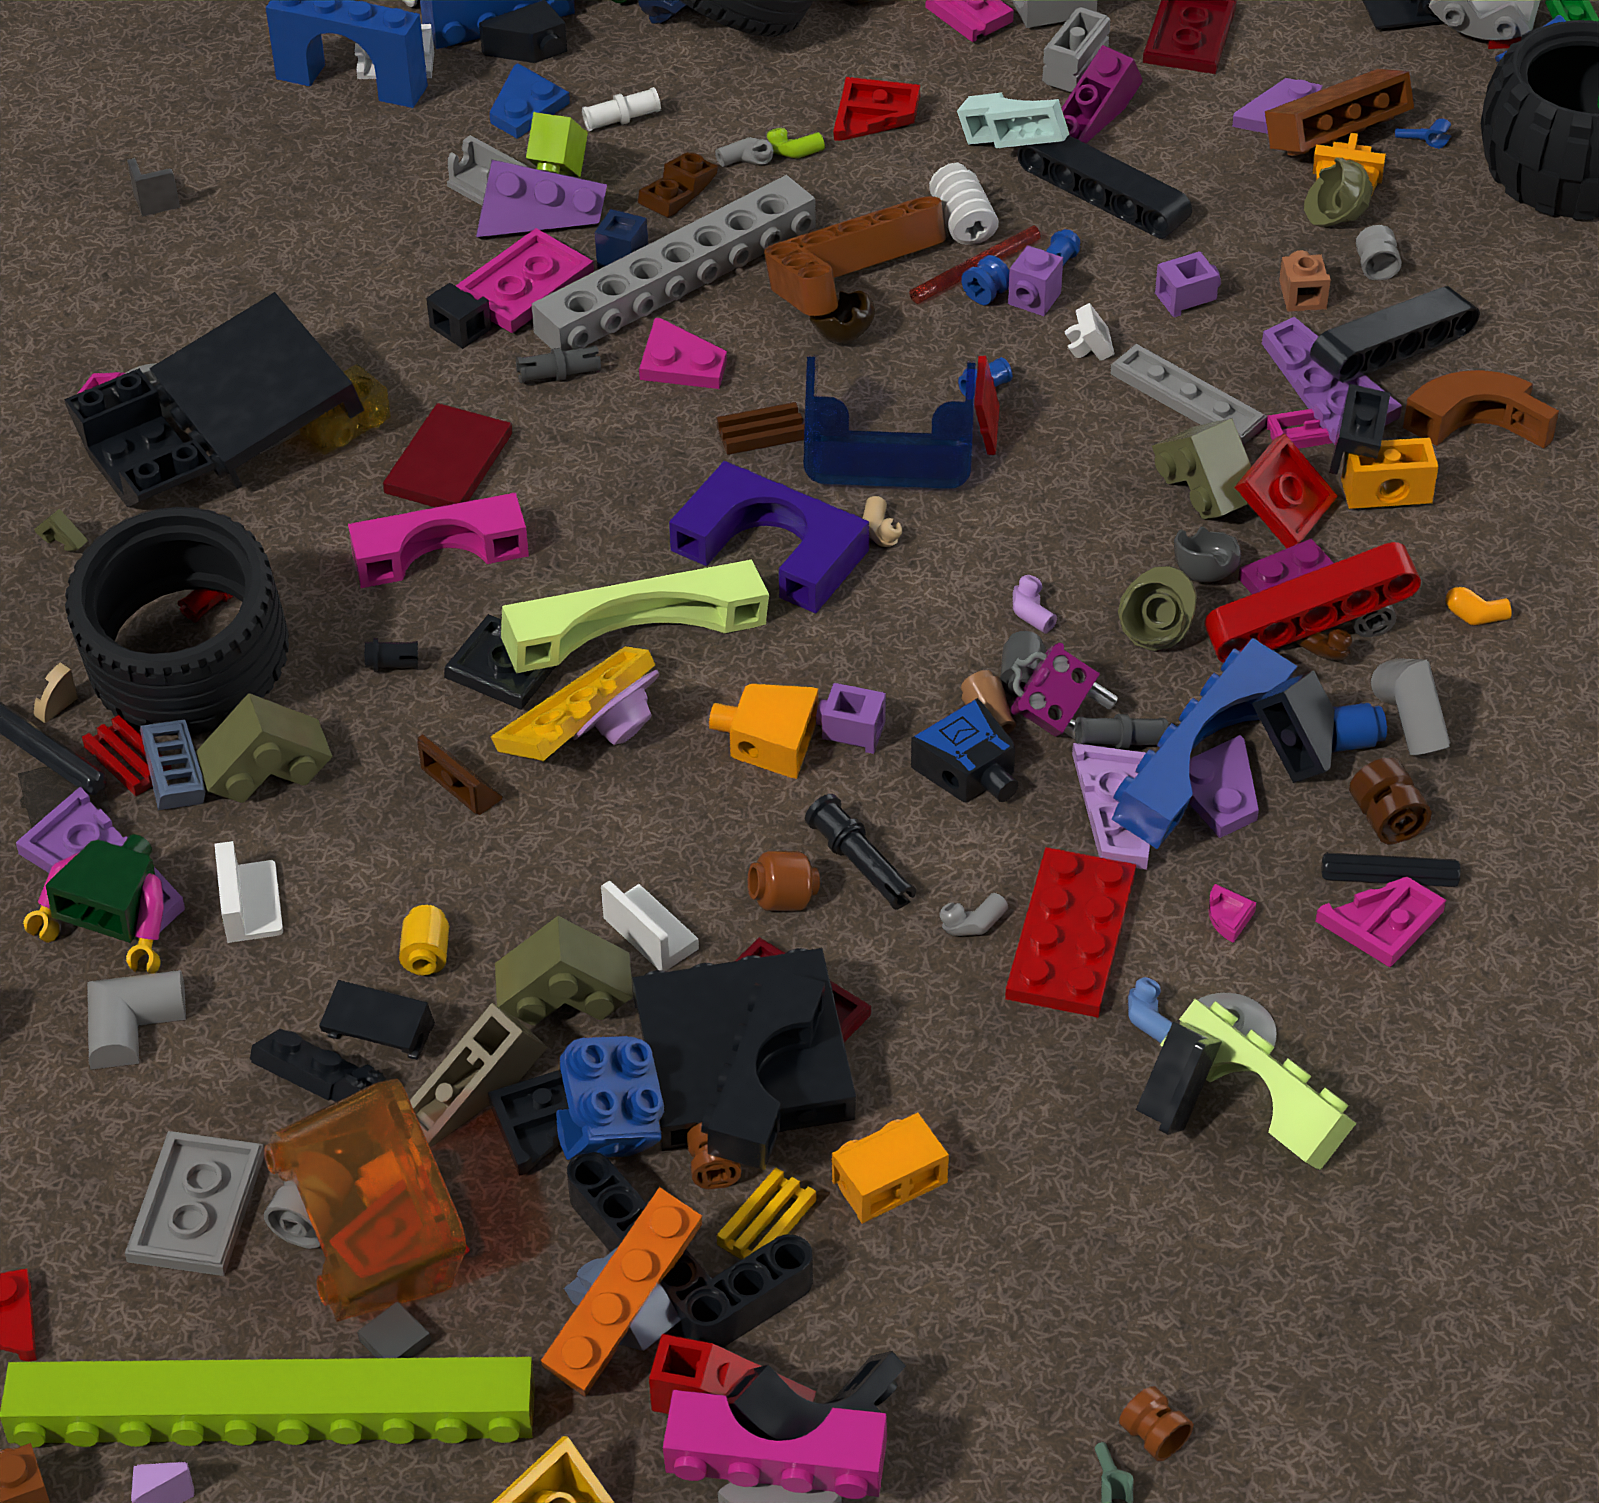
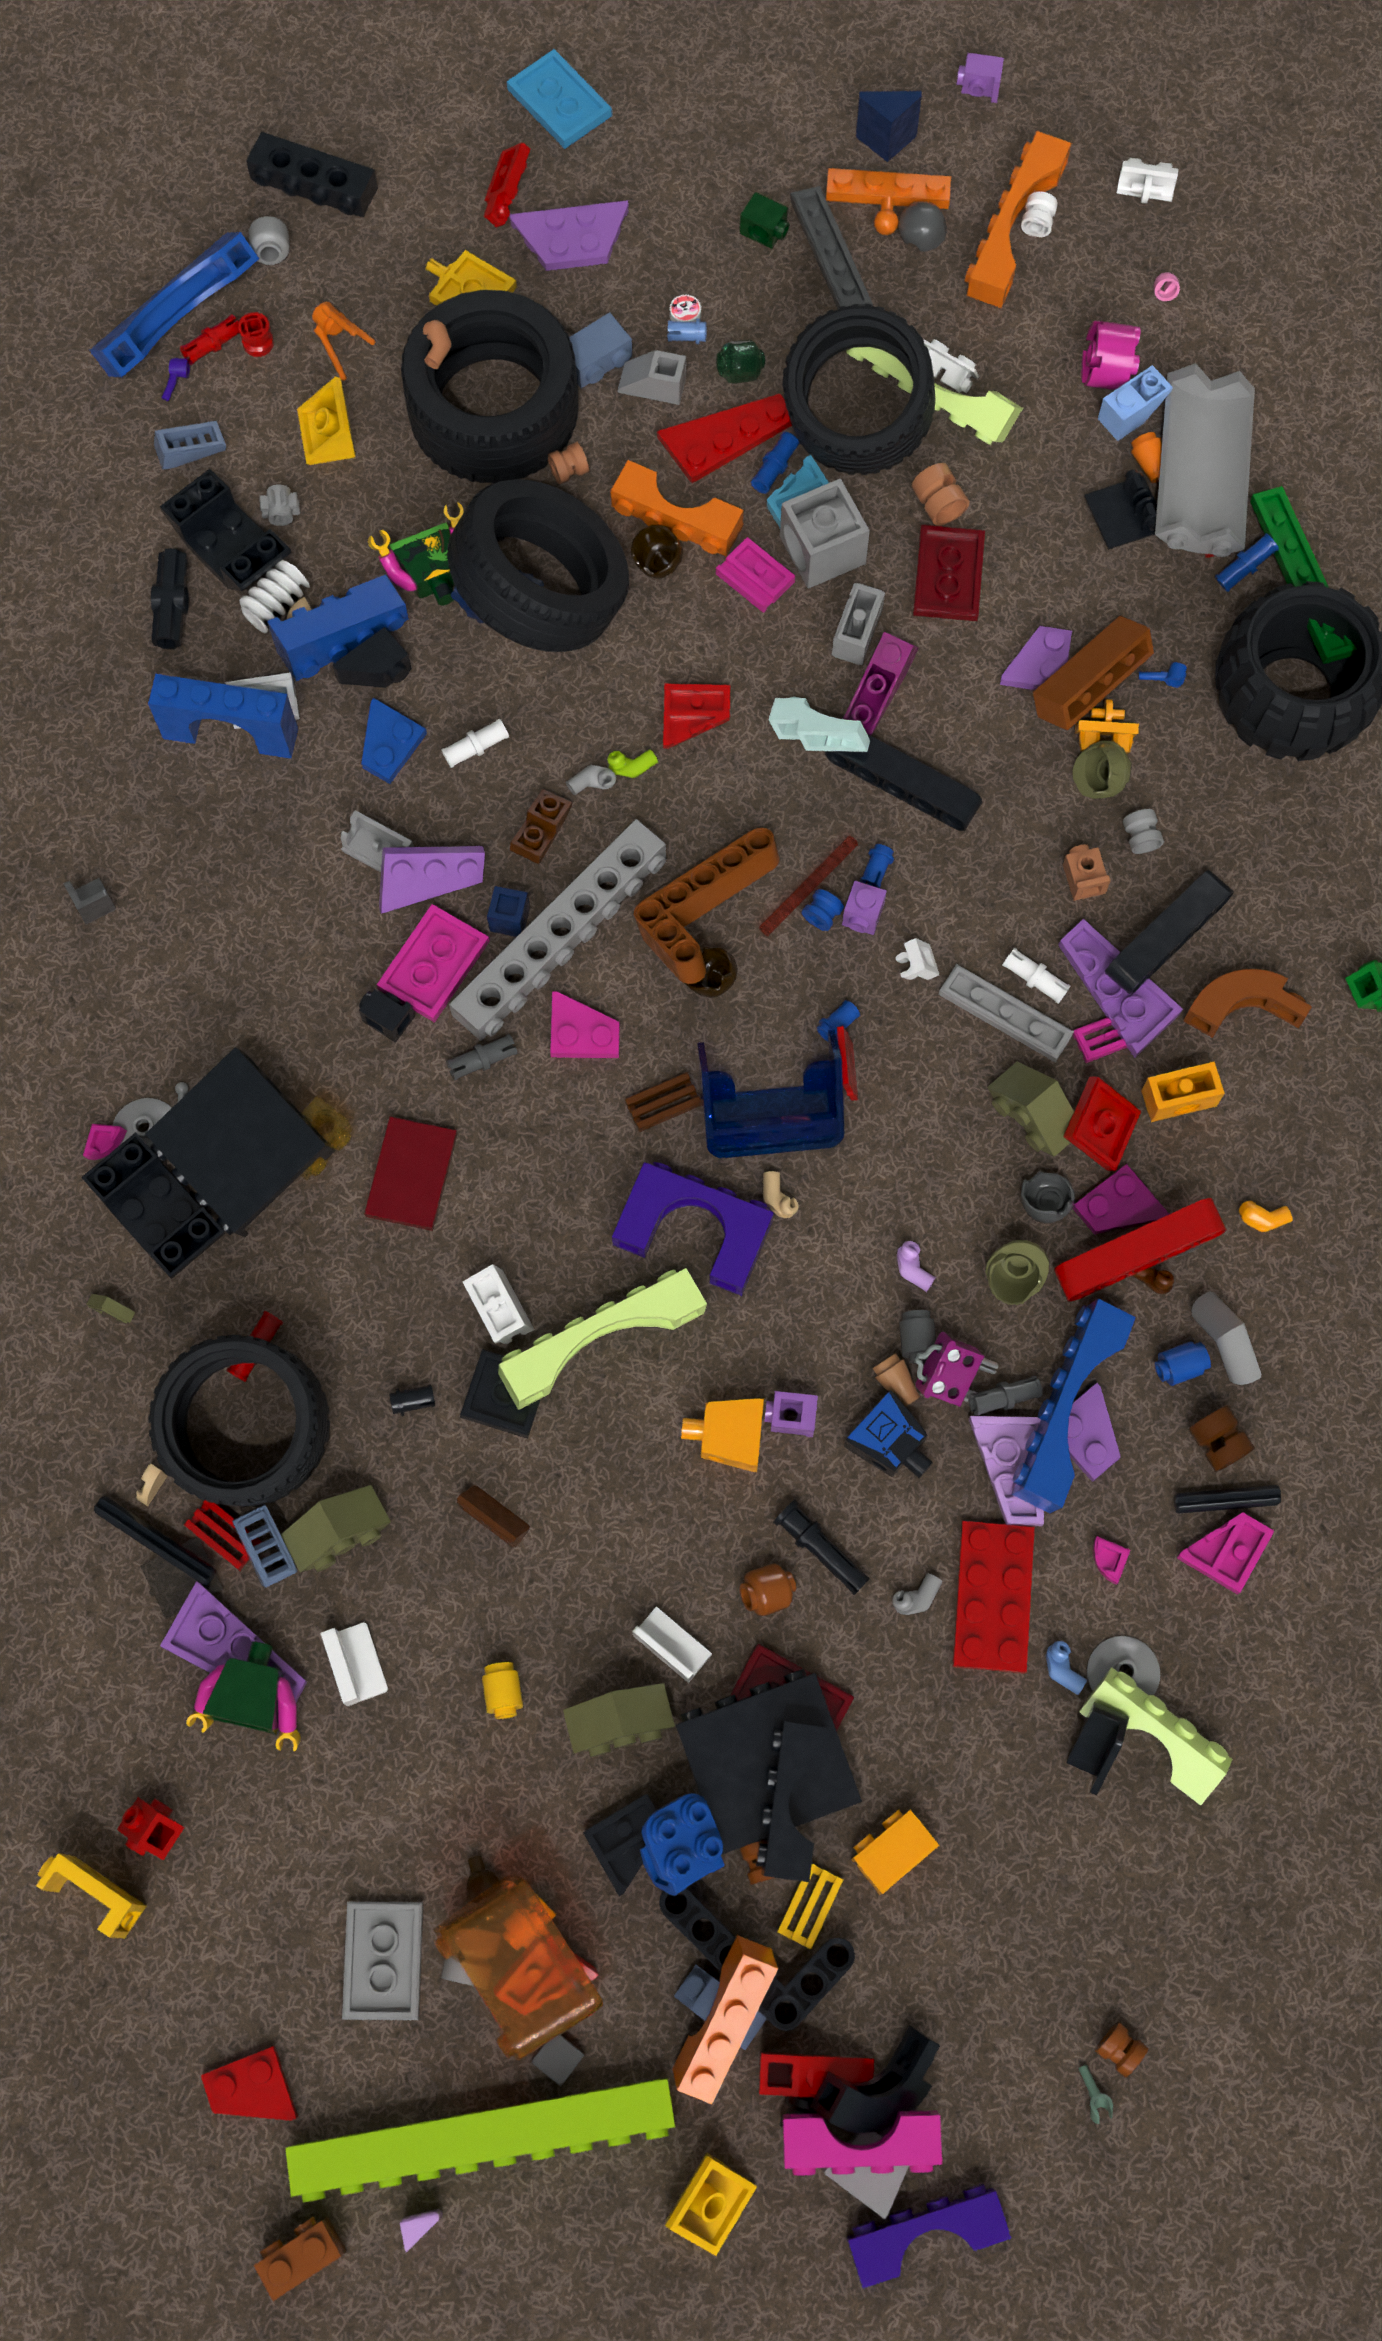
camera: 10 degrees left, 25 degrees up
light grey brick [87,970,186,1070] -> none
black hinge [250,1028,388,1111] -> none
black hinge [319,980,435,1060] -> none
dark pink arch [348,493,529,588] -> none
dark tan slope [397,1003,548,1146] -> none
yellow wing [490,646,655,761] -> none
lime brick [526,112,588,177] -> none
lavender hat [572,670,660,745] -> none
white piece [929,162,999,245] -> none
medium lavender brick [1155,251,1221,317] -> none
black slope [1252,670,1335,783] -> none
black panel [1329,384,1391,475] -> none
none -> white hinge [463,1264,534,1344]
none -> white pin [1002,948,1071,1004]

